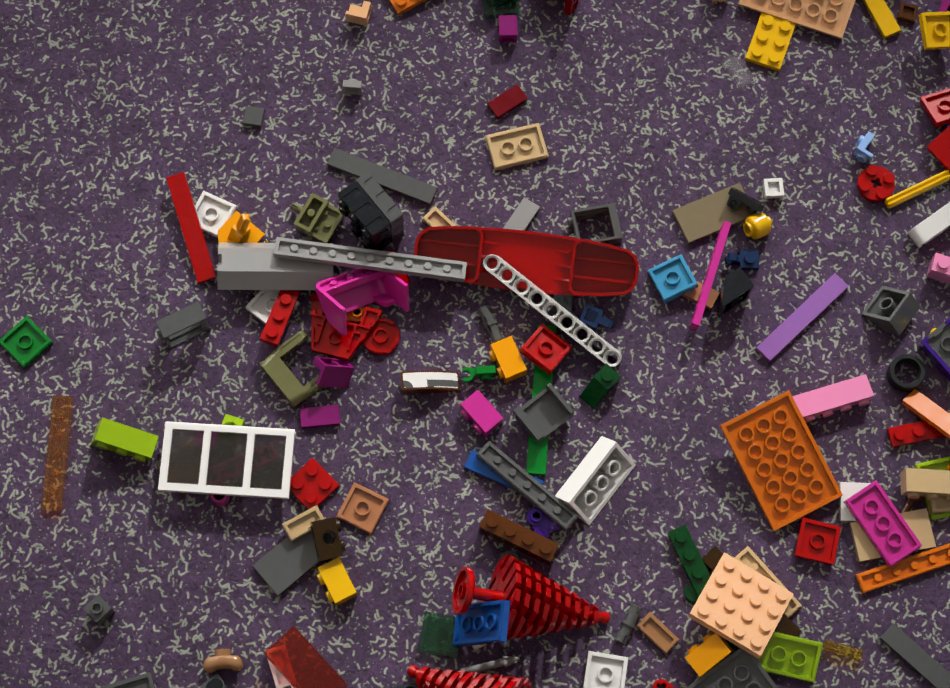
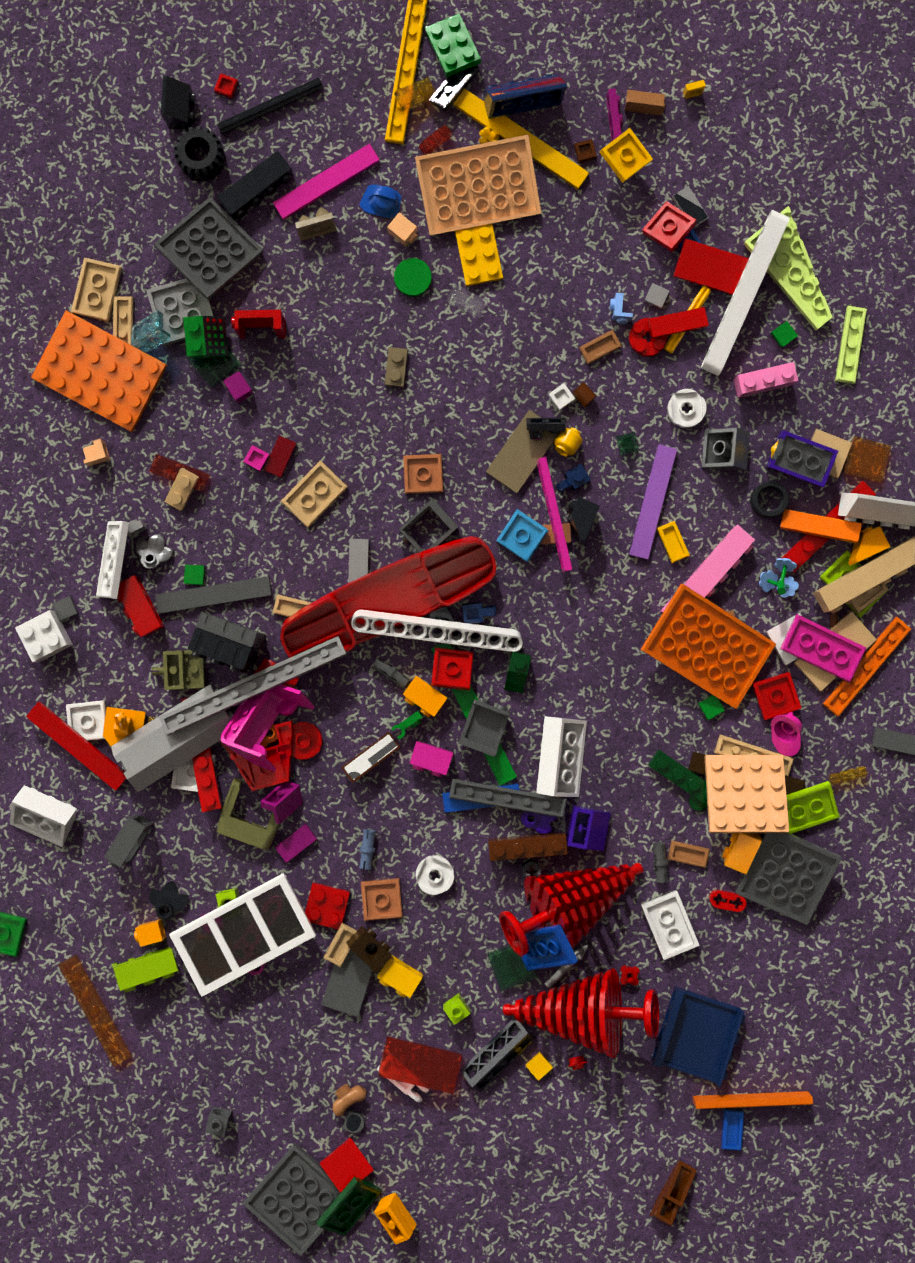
camera: 25 degrees left, 15 degrees up
none -> white slope [10,785,77,847]
none -> white brick [15,610,73,662]
none -> white tile [96,521,129,599]
none -> red brick [117,575,165,638]
none -> light orange brick [134,919,166,947]
none -> flat silver plate [135,533,174,569]
none -> clear red tile [149,454,210,492]
none -> black plate [149,881,188,920]
none -> tan plate [164,468,199,511]
none -> green tile [184,564,205,585]
none -> dark pink plate [243,445,270,472]
none -> sand blue pin [359,829,376,870]
none -> dark tan plate [385,347,408,388]
none -> green tile [394,258,432,297]
none -> nougat tile [403,454,443,494]
none -> white plate [416,855,454,895]
none -> lime brick [443,993,470,1025]
none -> dark purple slope [566,805,611,851]
none -> reddish brown beam [572,382,597,408]
none -> medium nougat tile [579,330,622,365]
none -> clear green tile [616,432,639,455]
none -> light grey tile [644,283,669,309]
none -> red tile [648,307,709,339]
none -> yellow tile [657,521,690,563]
none -> white plate [667,389,706,428]
none -> green tile [698,695,725,720]
none -> light blue plant [759,558,799,598]
none -> dark pink piece [771,712,802,756]

